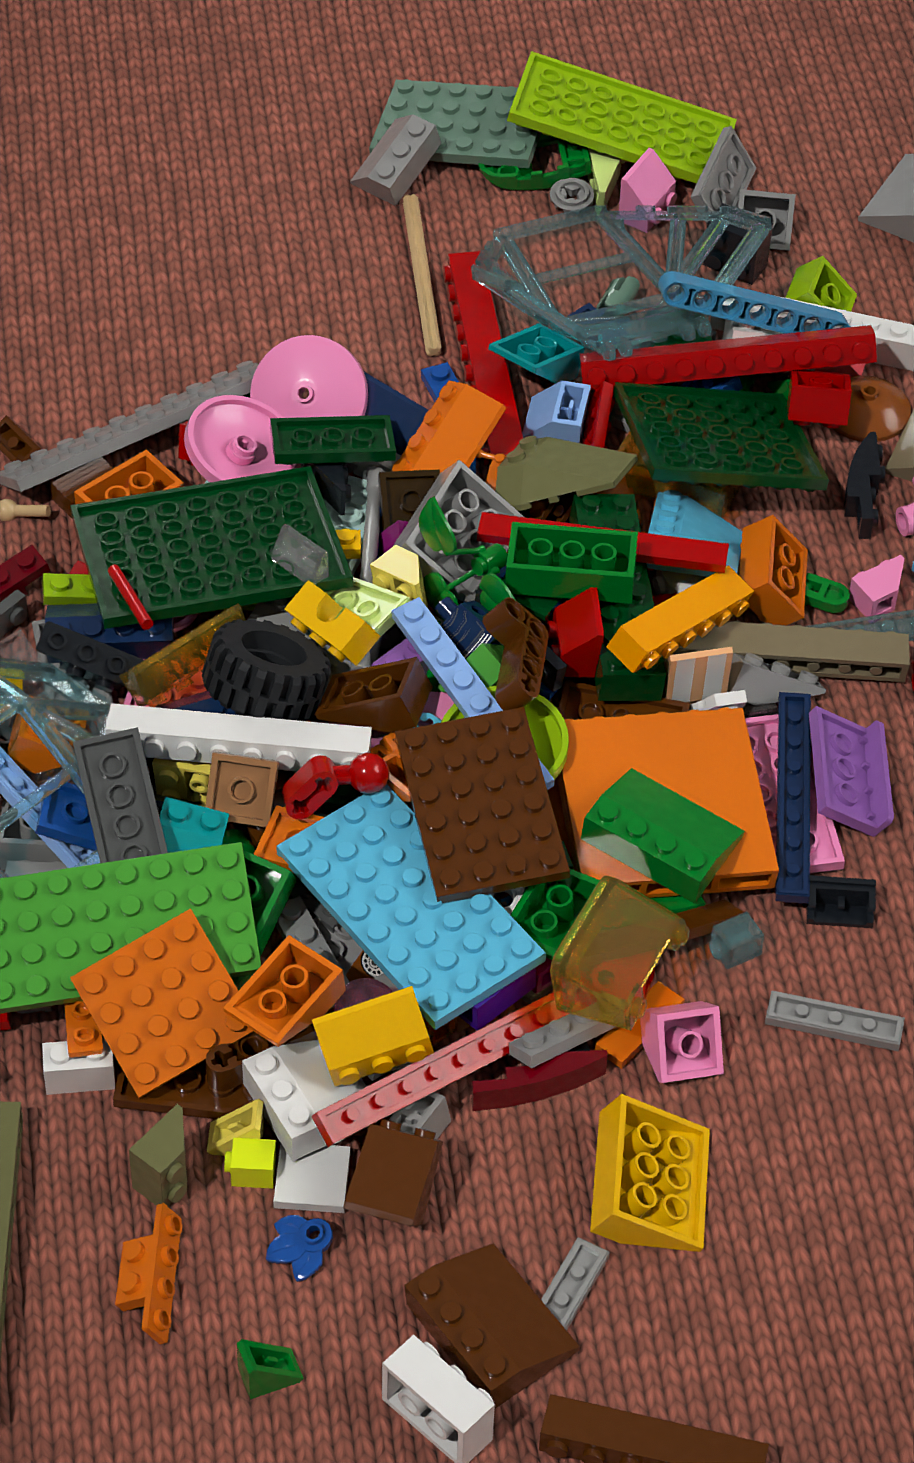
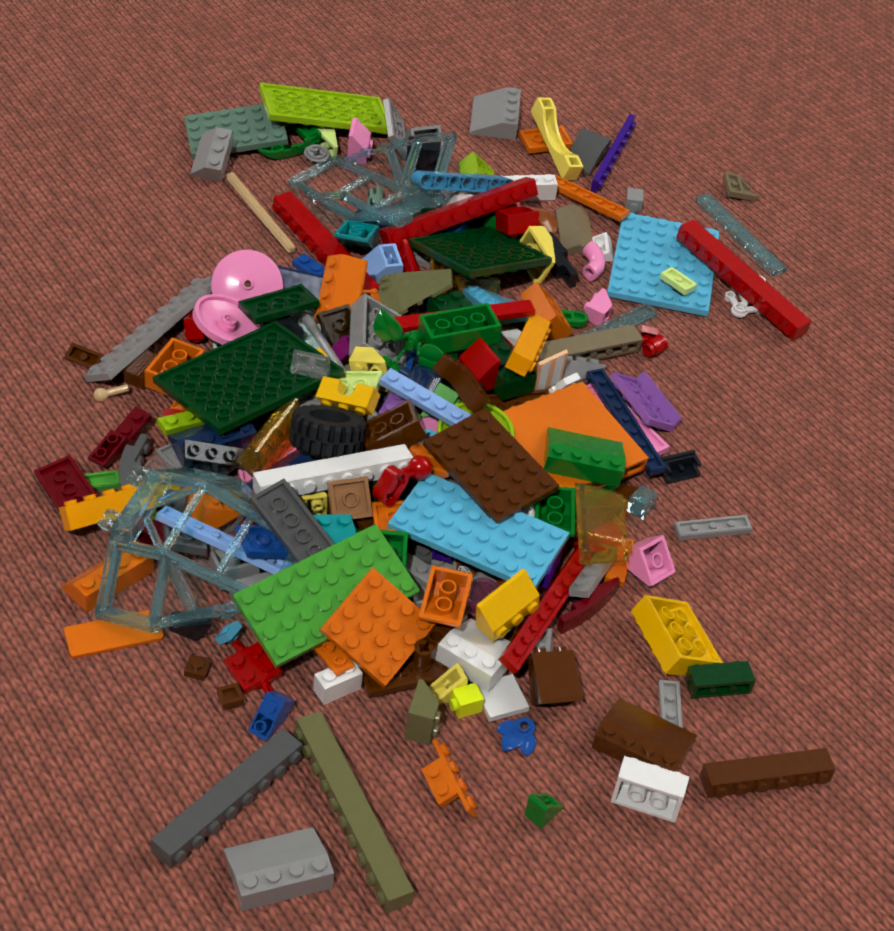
camera: 30 degrees left, 5 degrees down
red bar [108,564,154,630] -> none
none -> light yellow slope [520,226,556,285]
none -> dark green brick [685,661,756,699]

